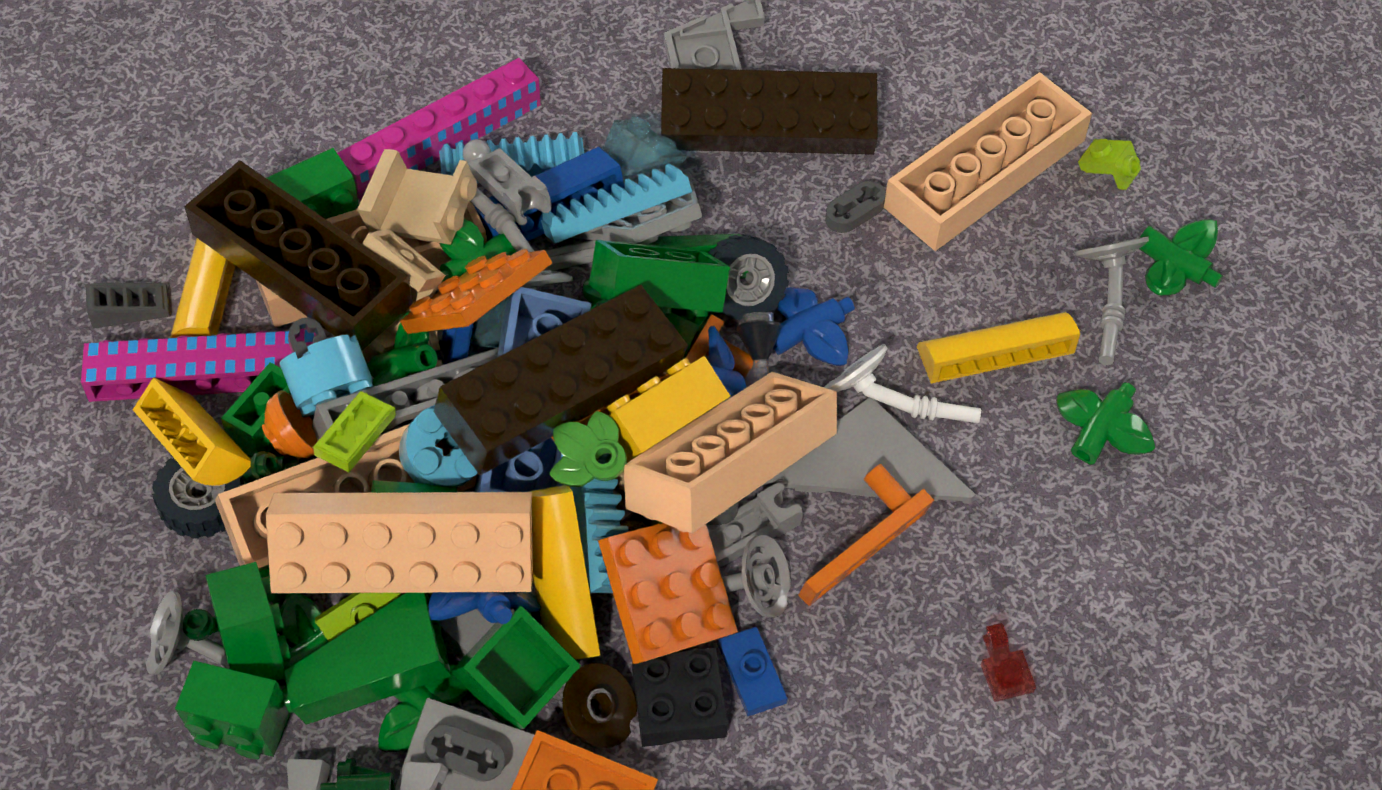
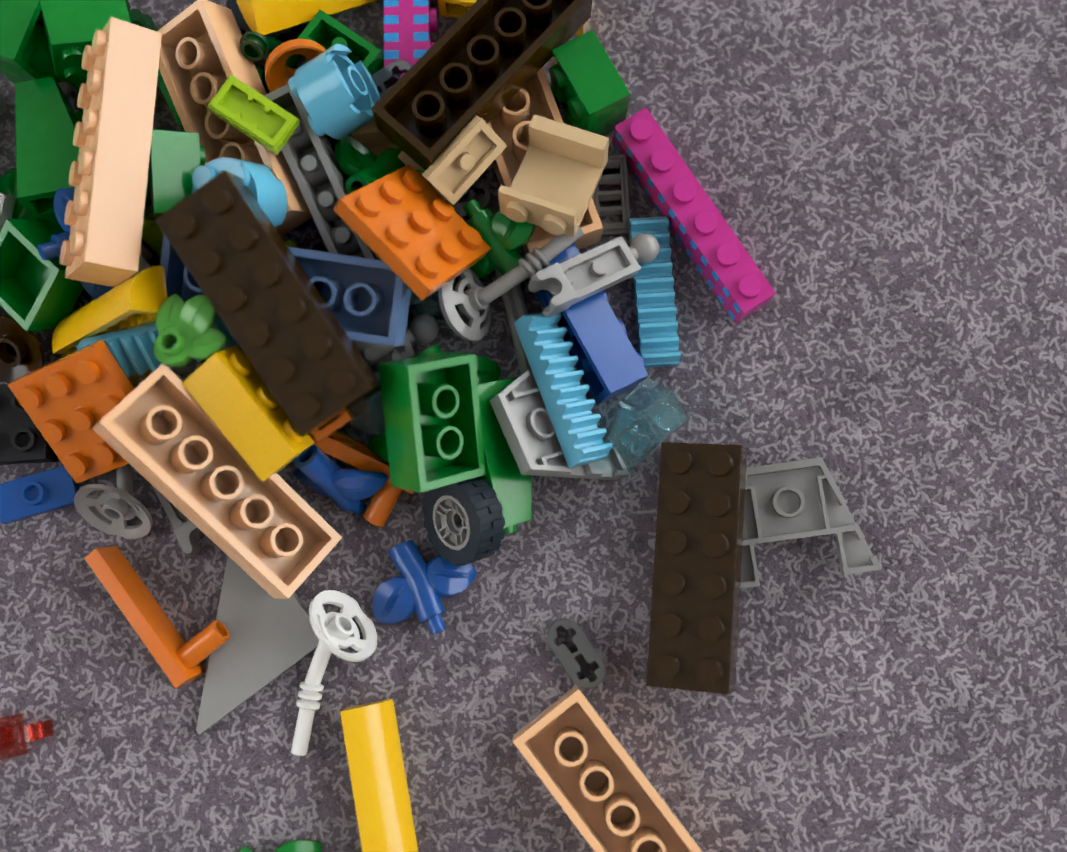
camera: 95 degrees right, 25 degrees up
black piece [736,312,782,383] -> none

